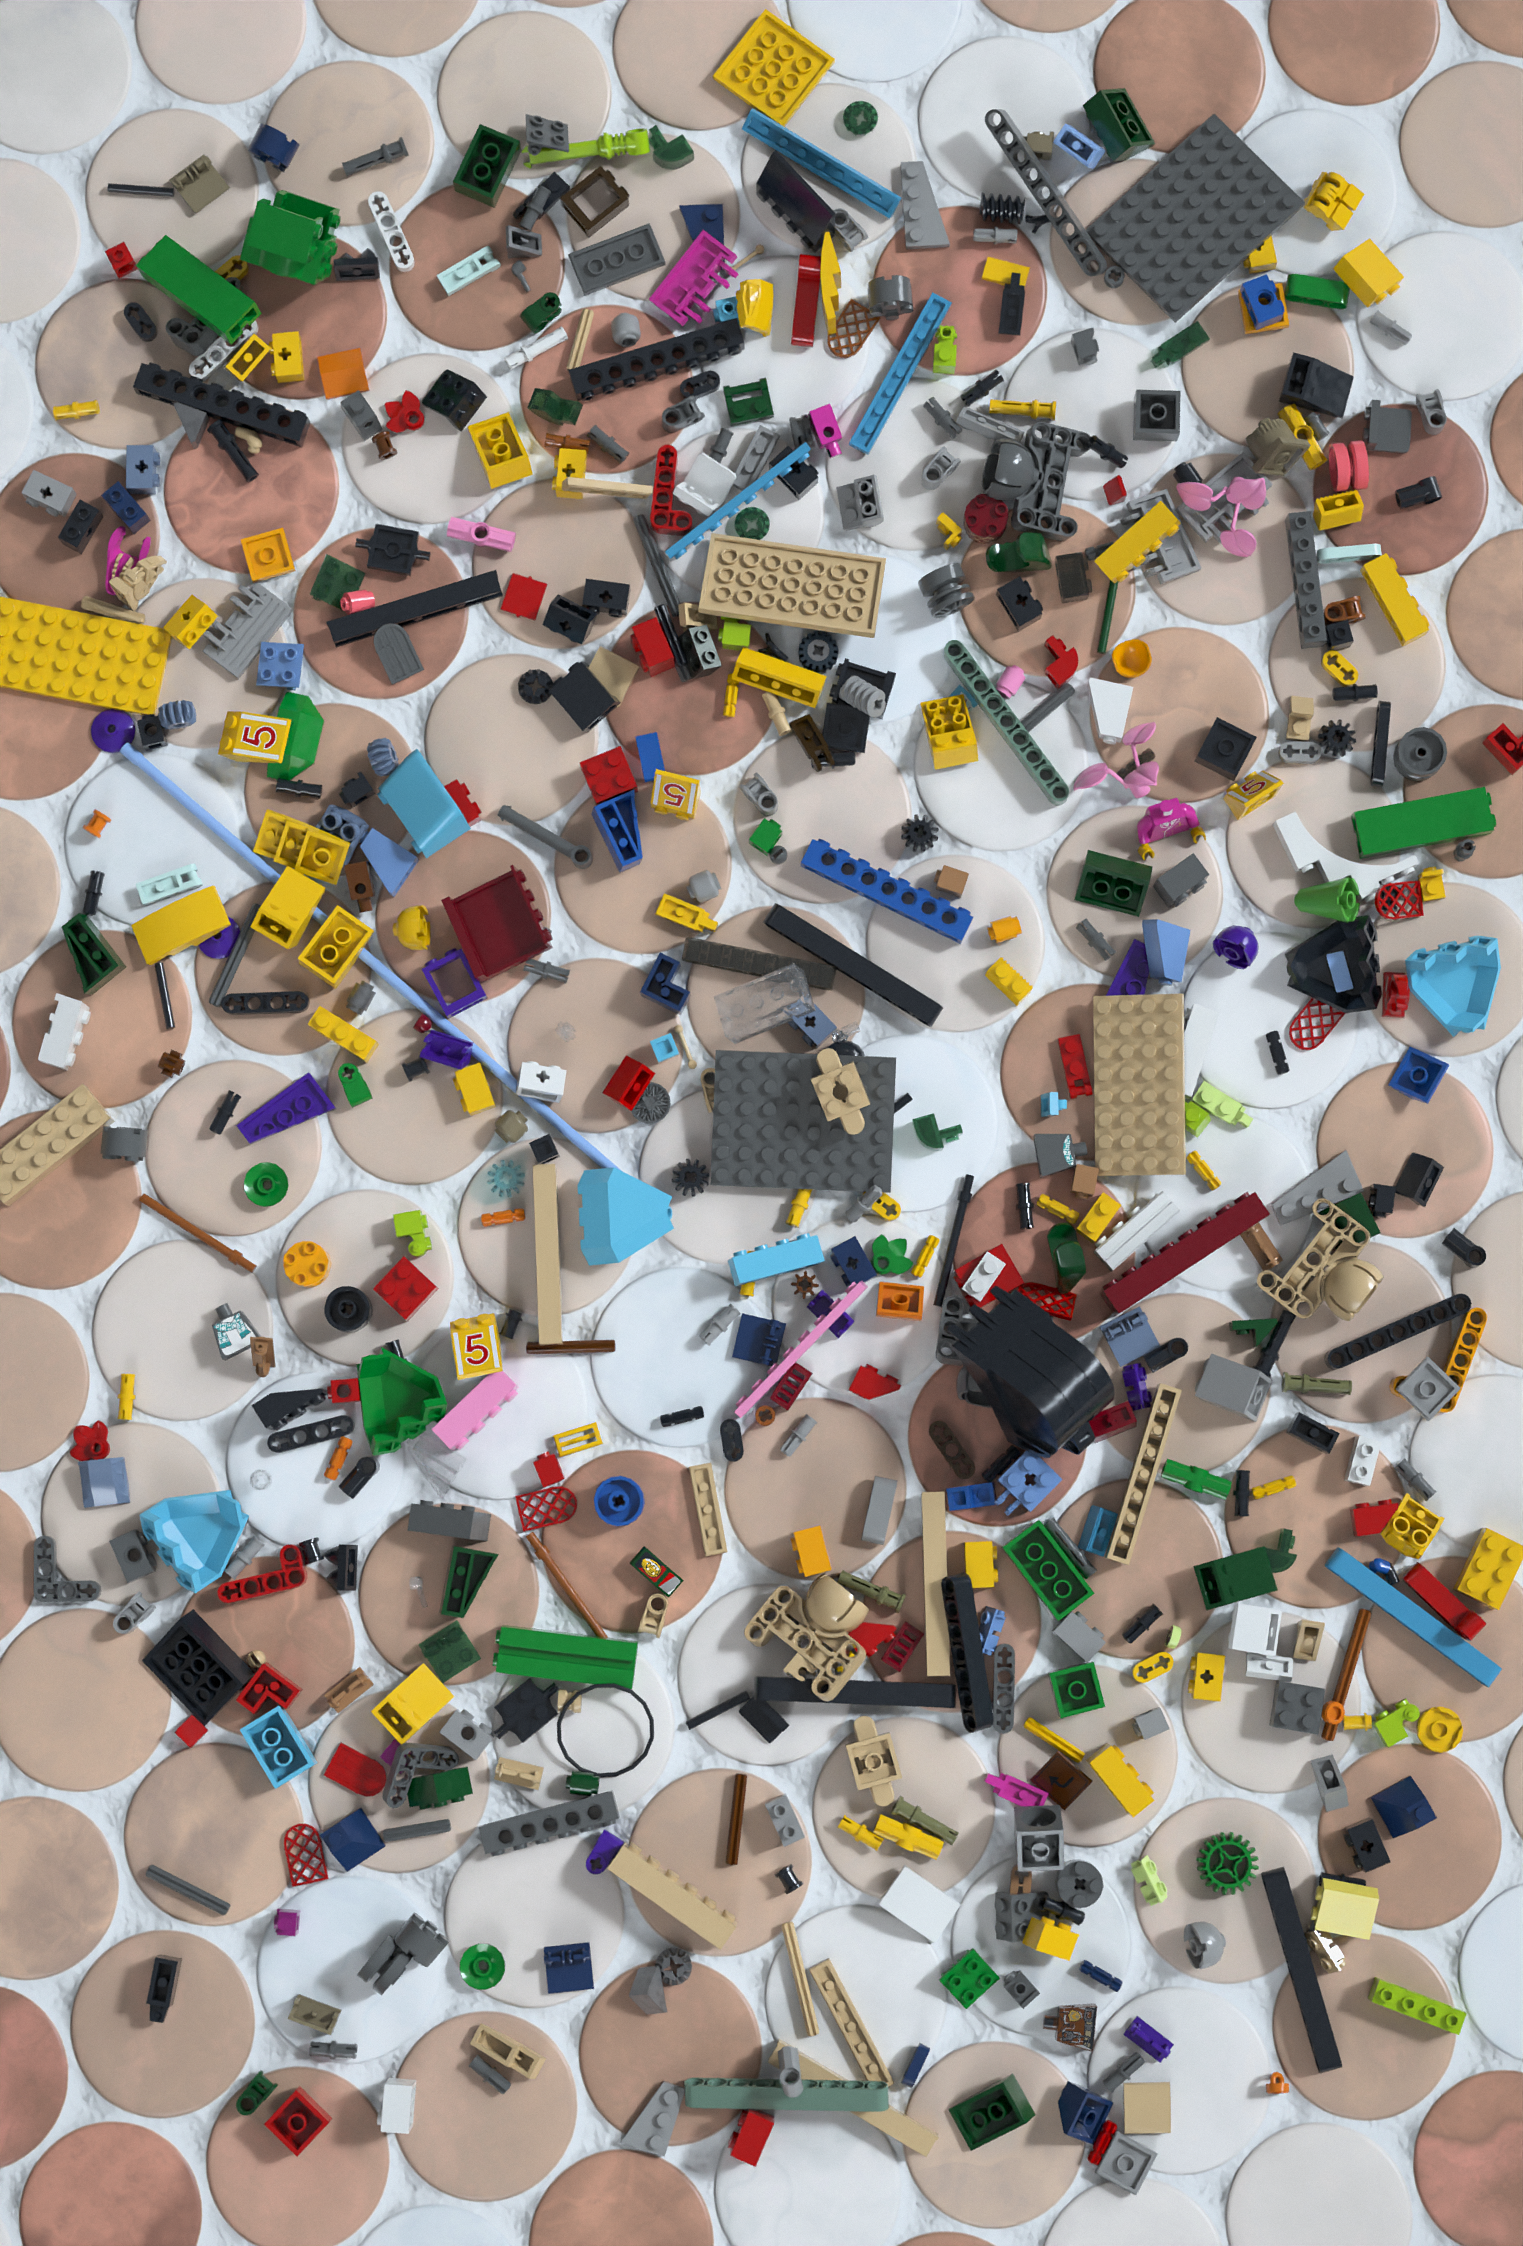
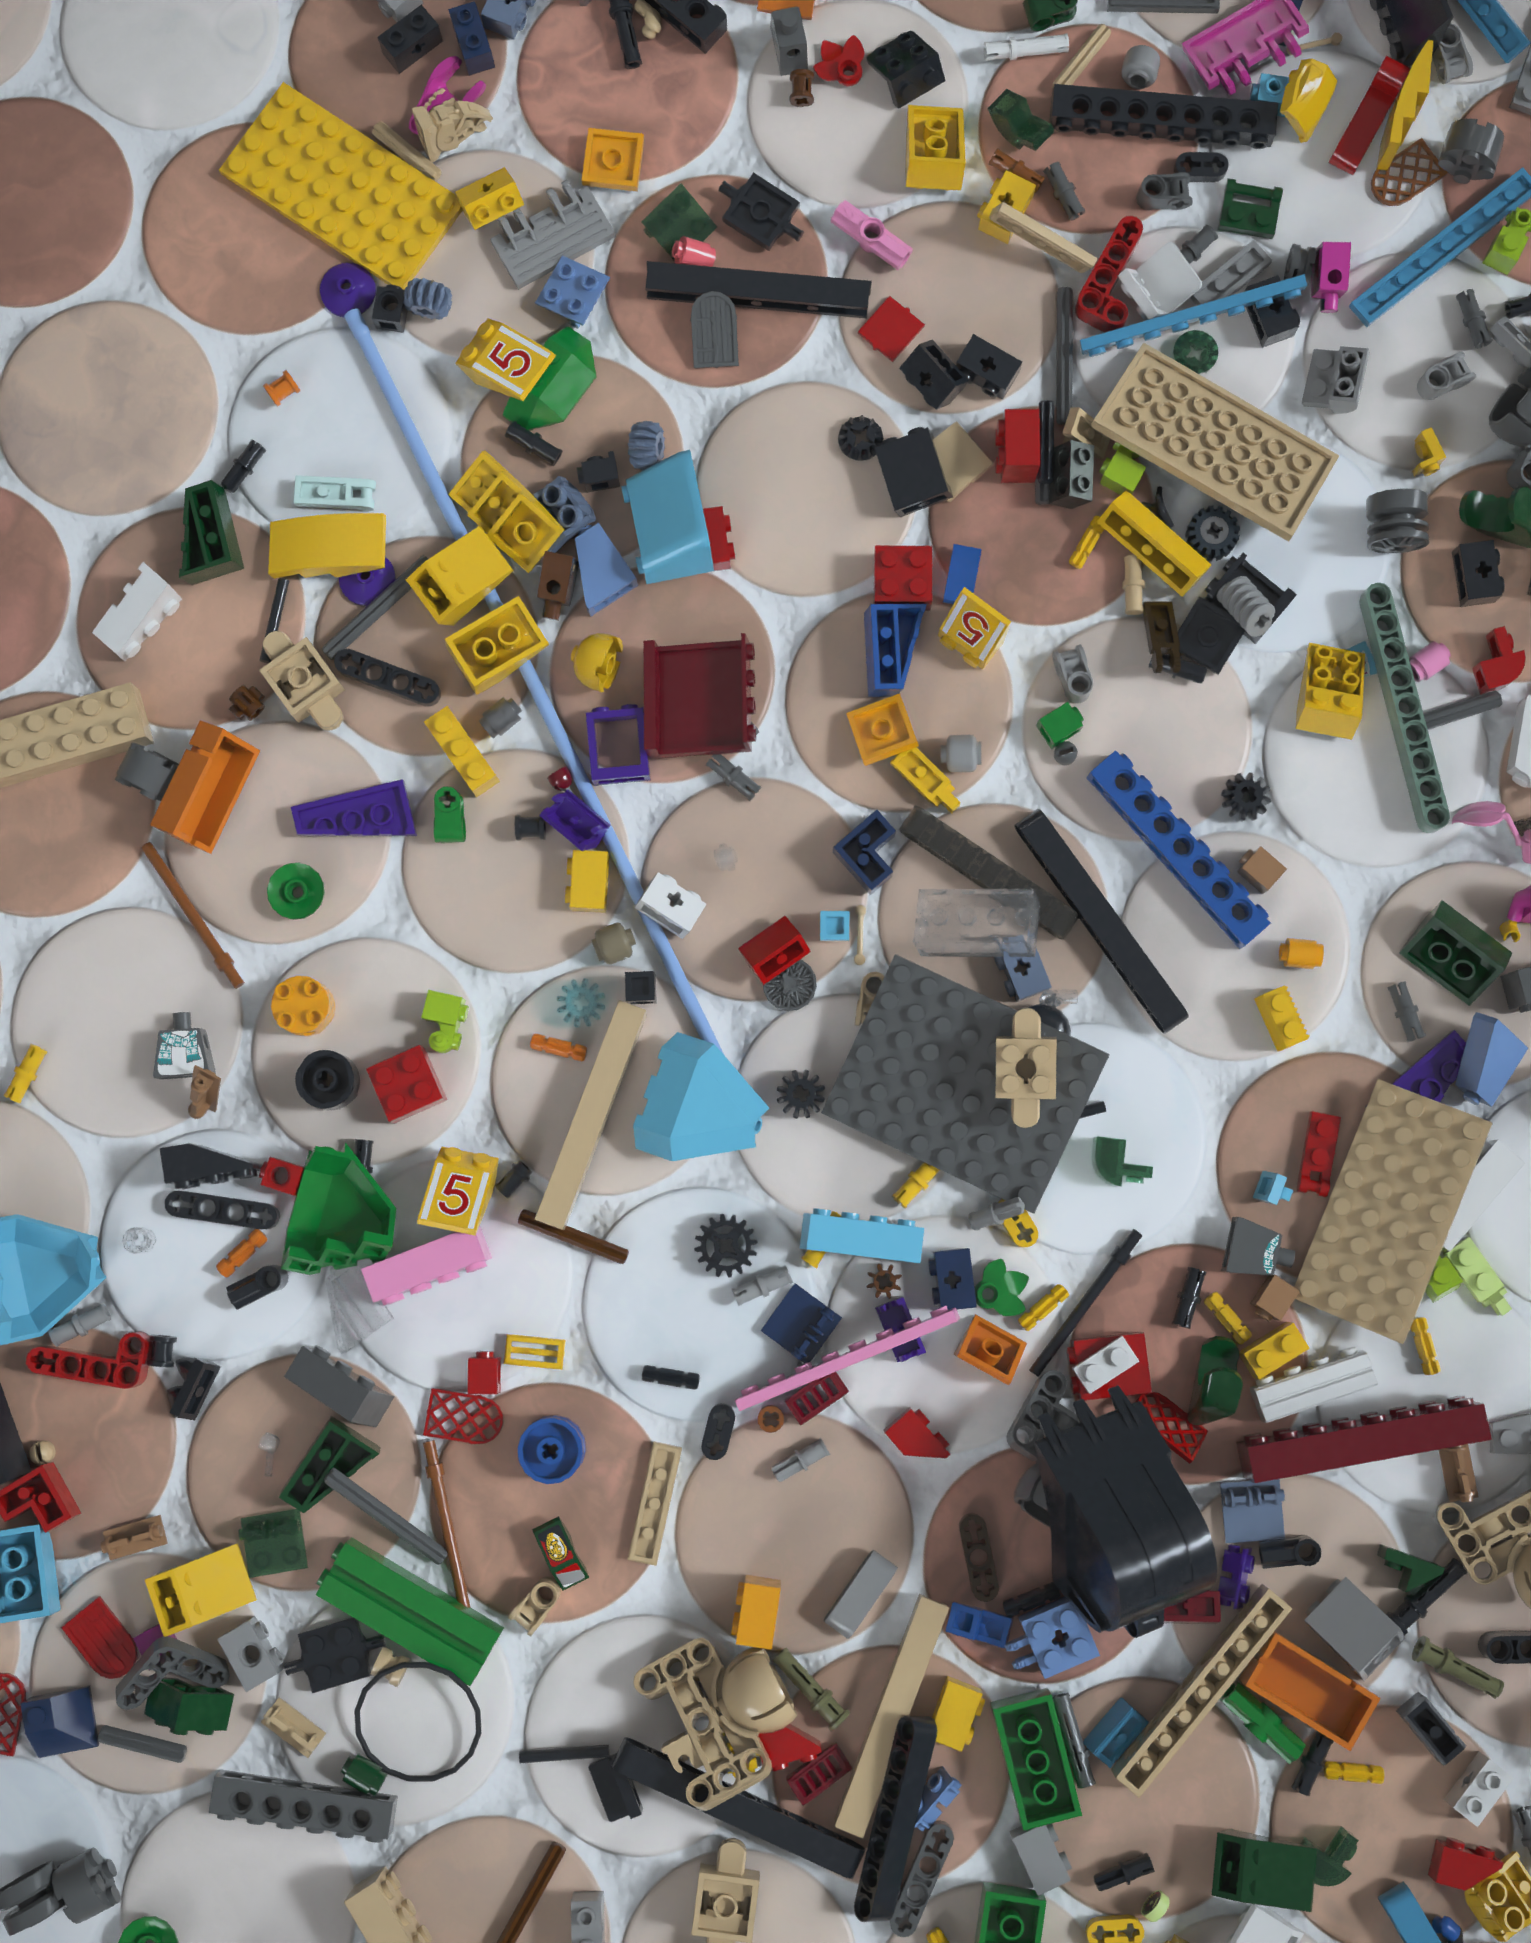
camera: 25 degrees right, 0 degrees up
black axle [209,1090,241,1135] -> none
dark grey piece [498,805,593,869] -> none
dark purple piece [586,1829,624,1874] -> none
dark red brick [963,494,1009,544] -> none
none -> orange piece [150,720,261,854]
none -> tan brick [259,631,345,731]
none -> dark grey axle [324,1468,448,1565]
none -> black gear [694,1214,758,1278]
none -> light orange plate [846,693,919,766]
none -> orange piece [1239,1631,1381,1751]

